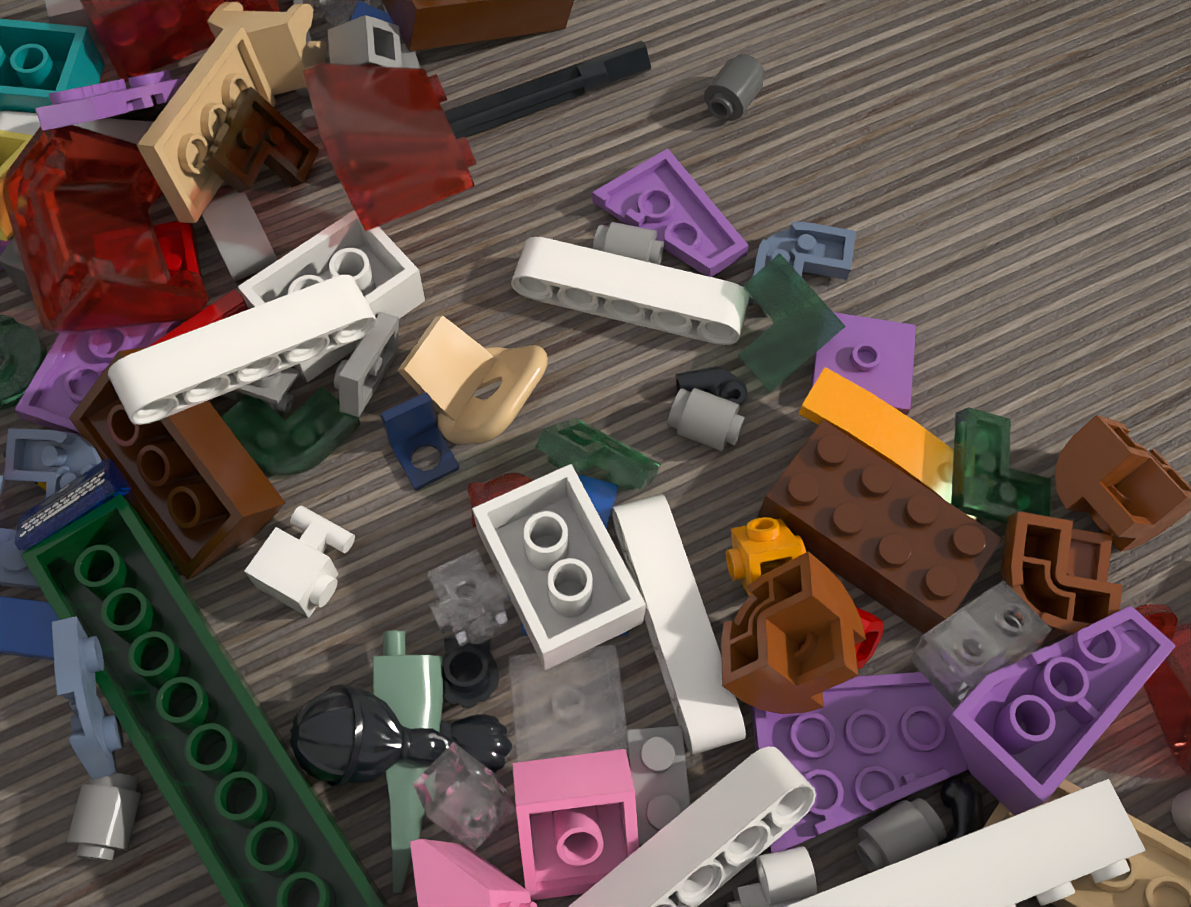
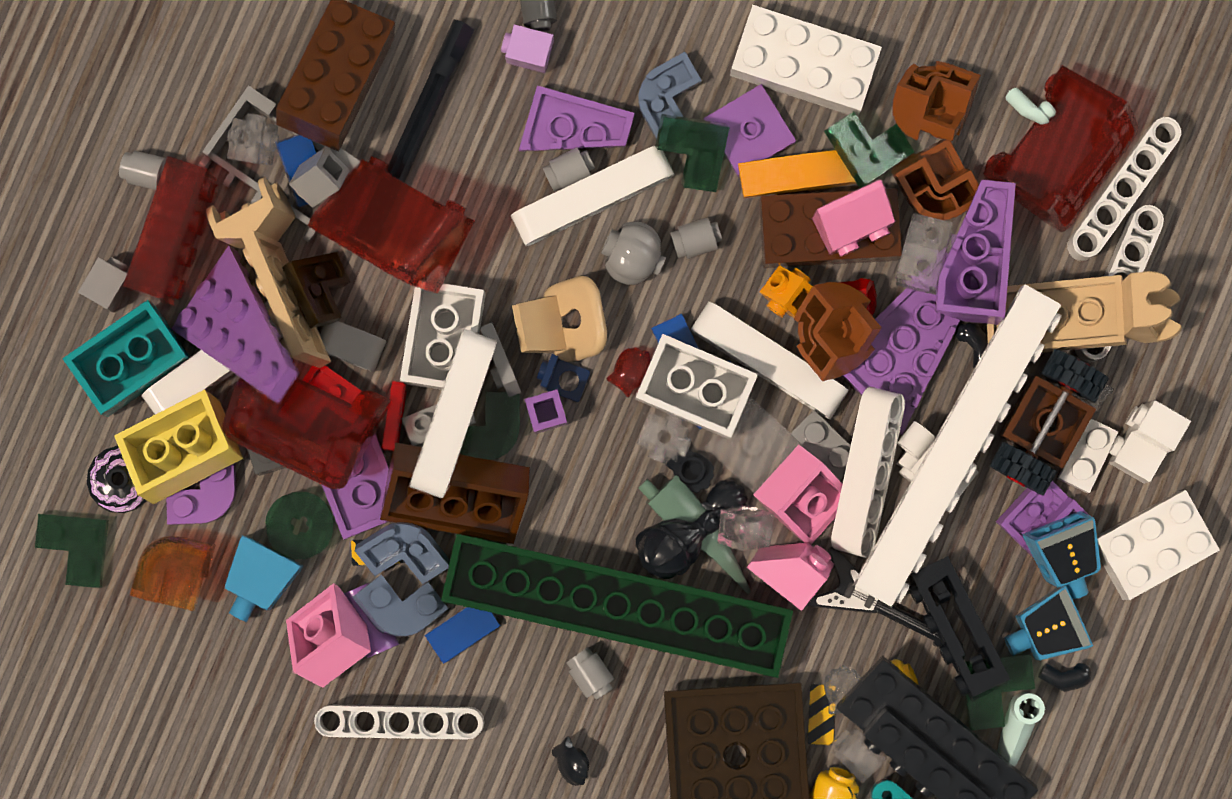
camera: 40 degrees left, 20 degrees up
clear blue slope [14,459,132,551] -> none
sand blue plate [52,616,124,780] -> none
white brick [244,505,355,618] -> none
clear green plate [535,417,662,490] -> none
black arm [675,366,748,406] -> none
light grey brick [856,798,946,873] -> none
none -> lavender brick [501,25,554,73]
none -> medium lavender brick [525,389,568,434]
none -> light grey plant [601,221,666,285]
none -> white brick [730,5,882,117]
none -> bright pink slope [812,180,895,257]

